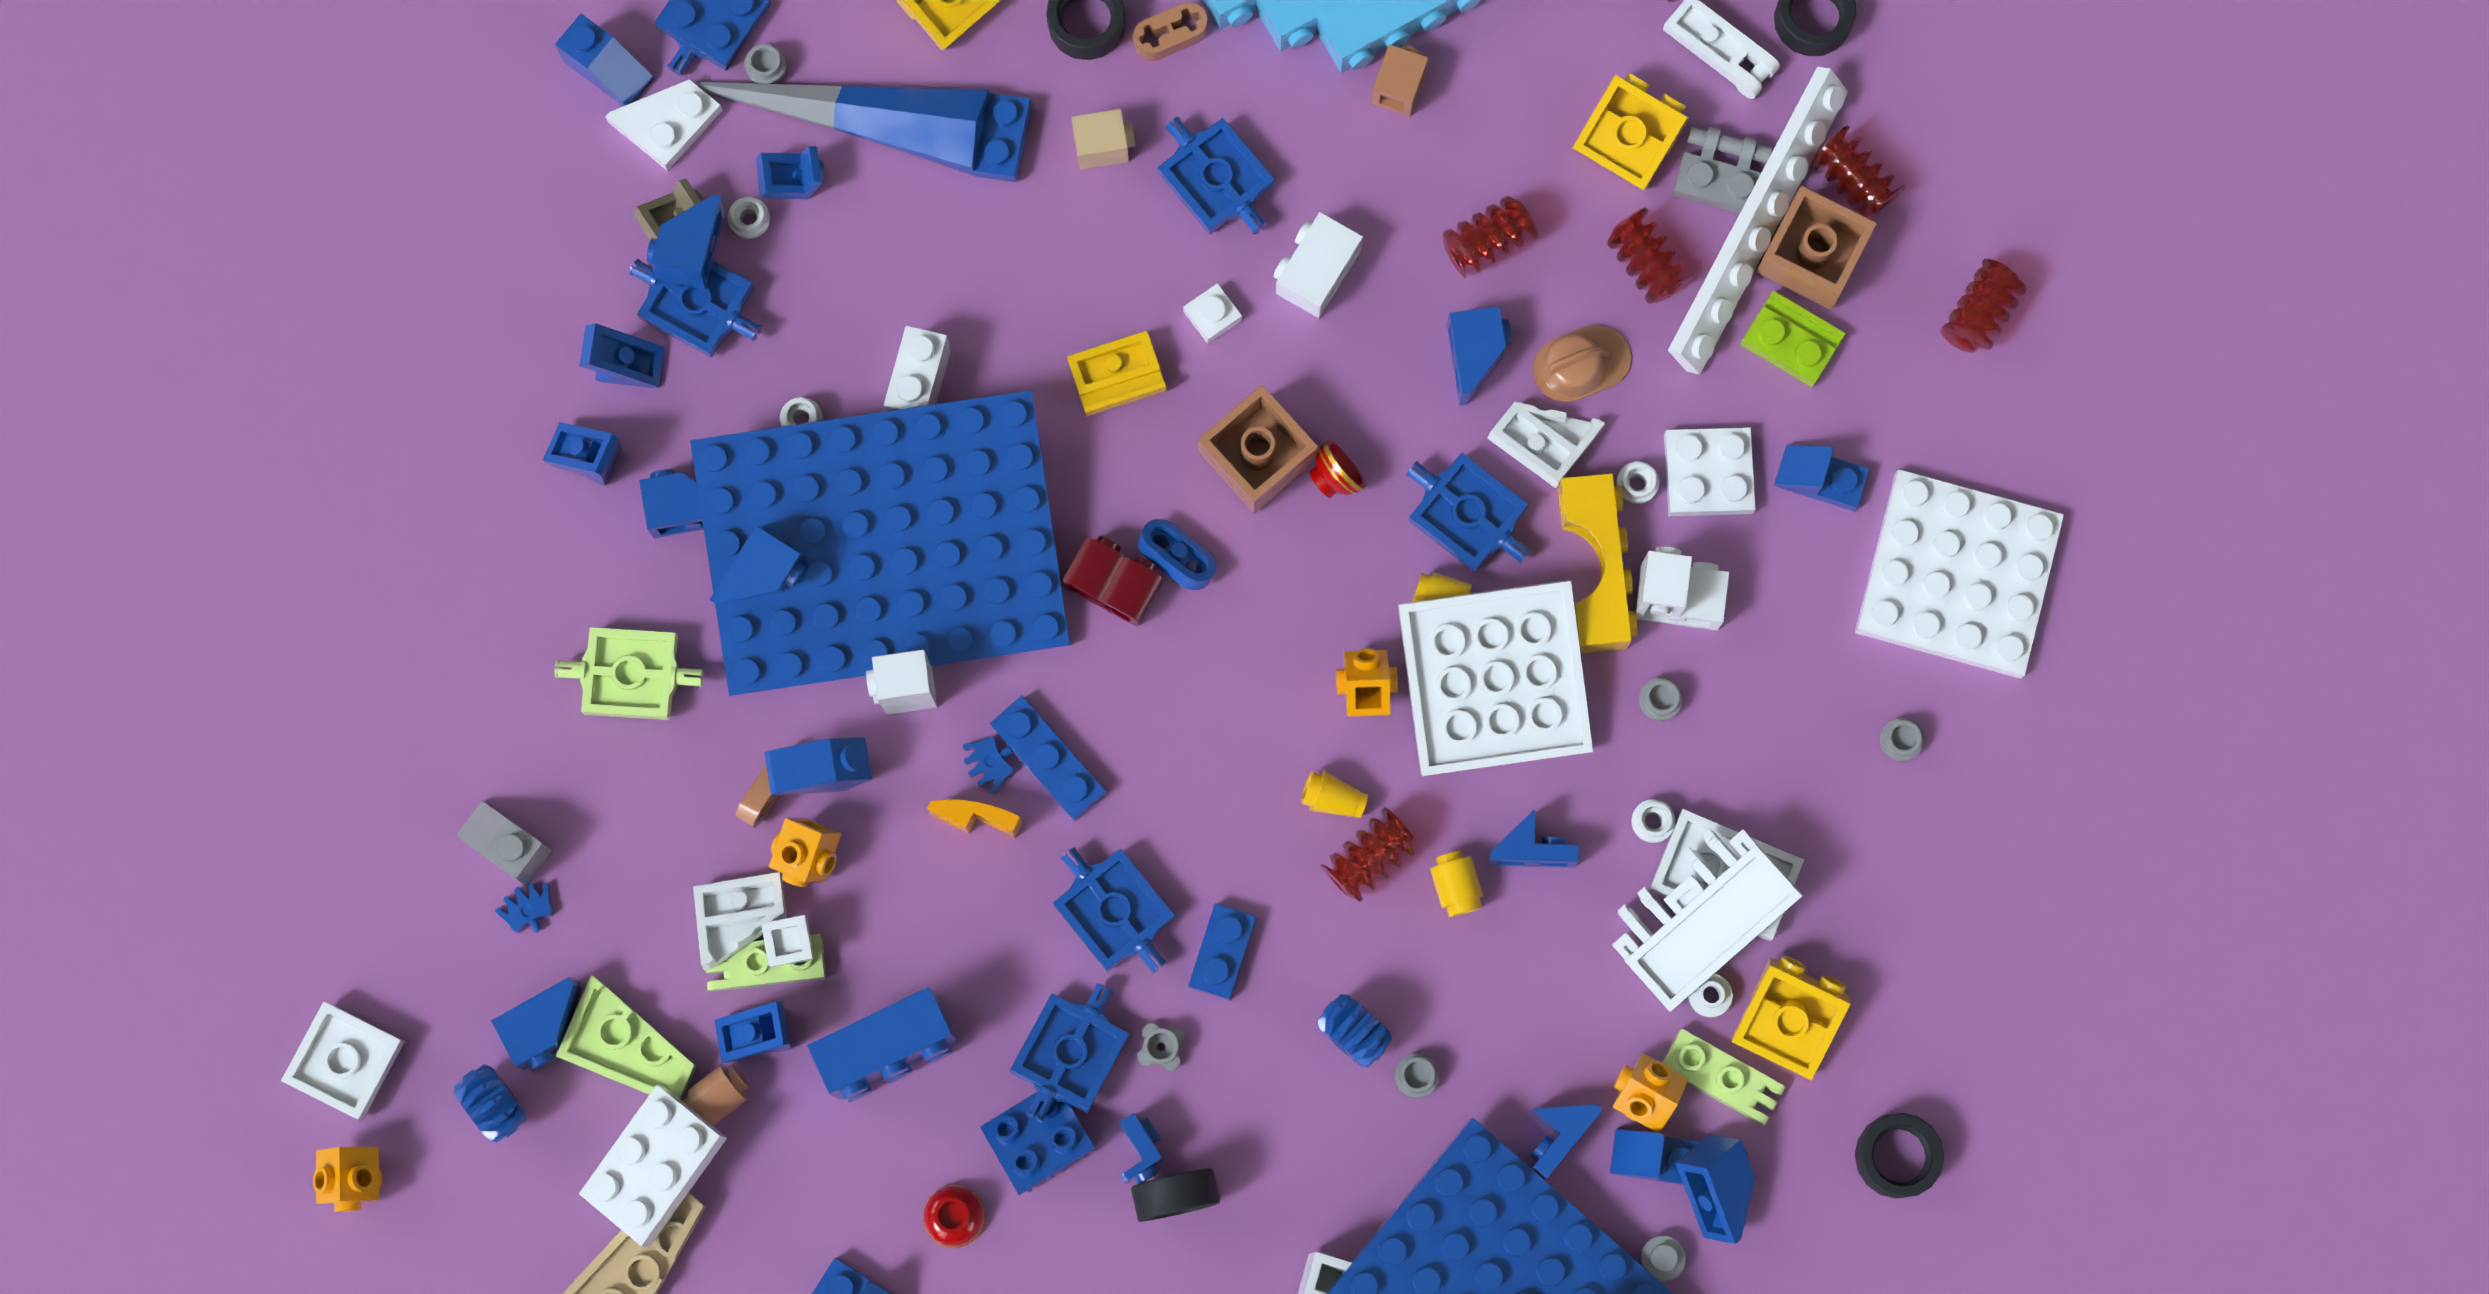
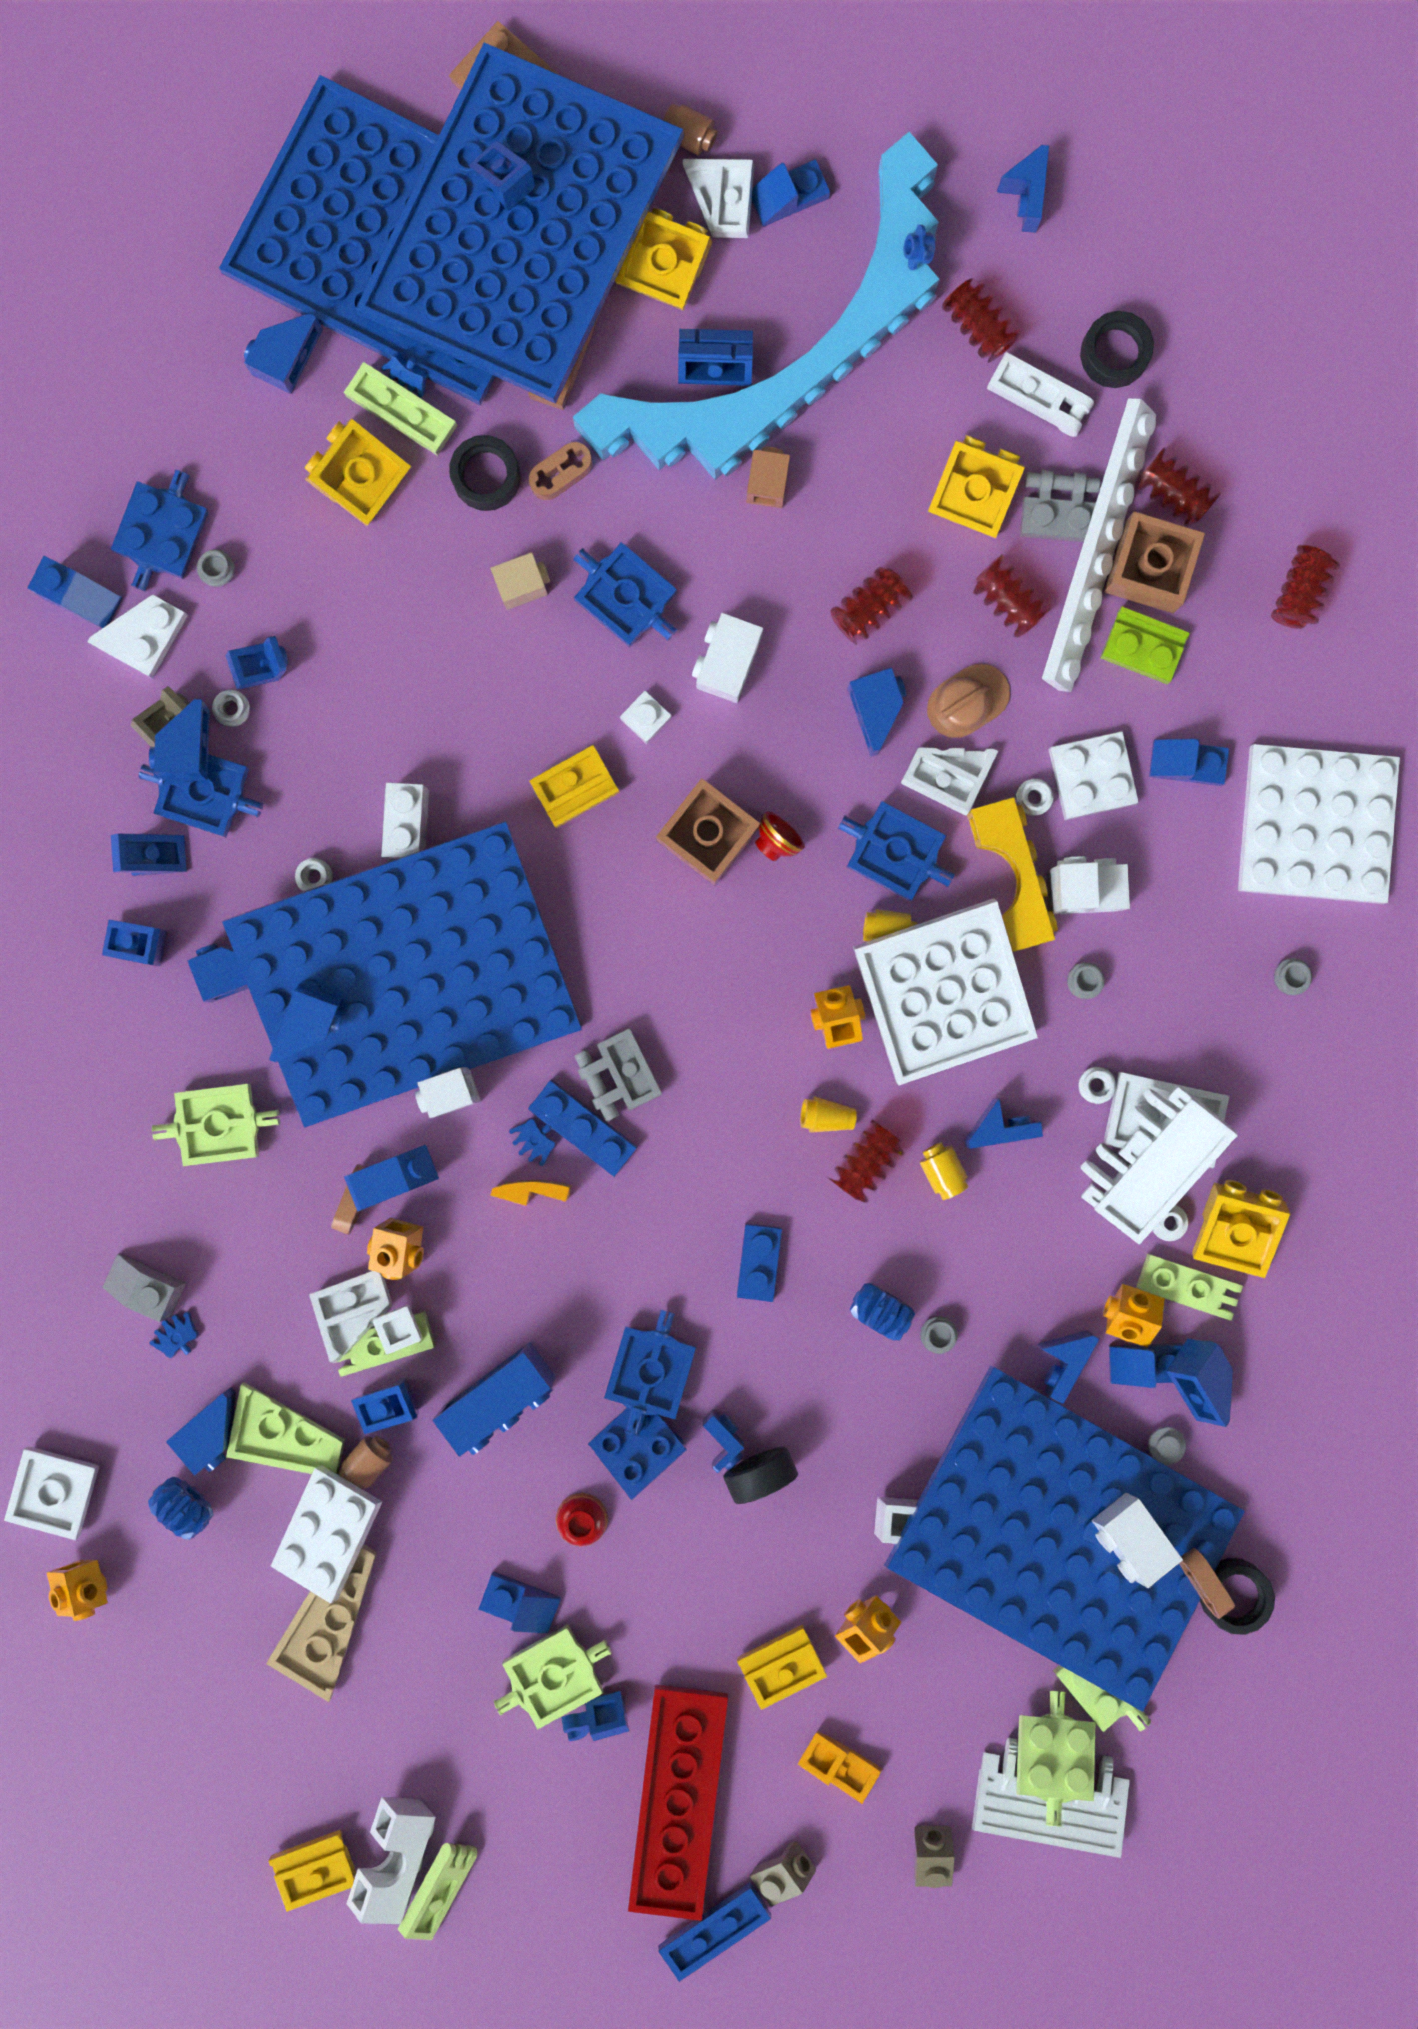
camera: 10 degrees left, 10 degrees up
blue plate [696,82,1033,182] -> none
blue plate [1052,847,1175,974] -> none
dark red brick [1062,536,1162,627] -> none
light grey plate [1137,1023,1185,1071] -> none
blue plate [1138,519,1217,590] -> none
black tyre [1855,1113,1944,1199] -> none
none -> light grey plate [574,1028,662,1122]

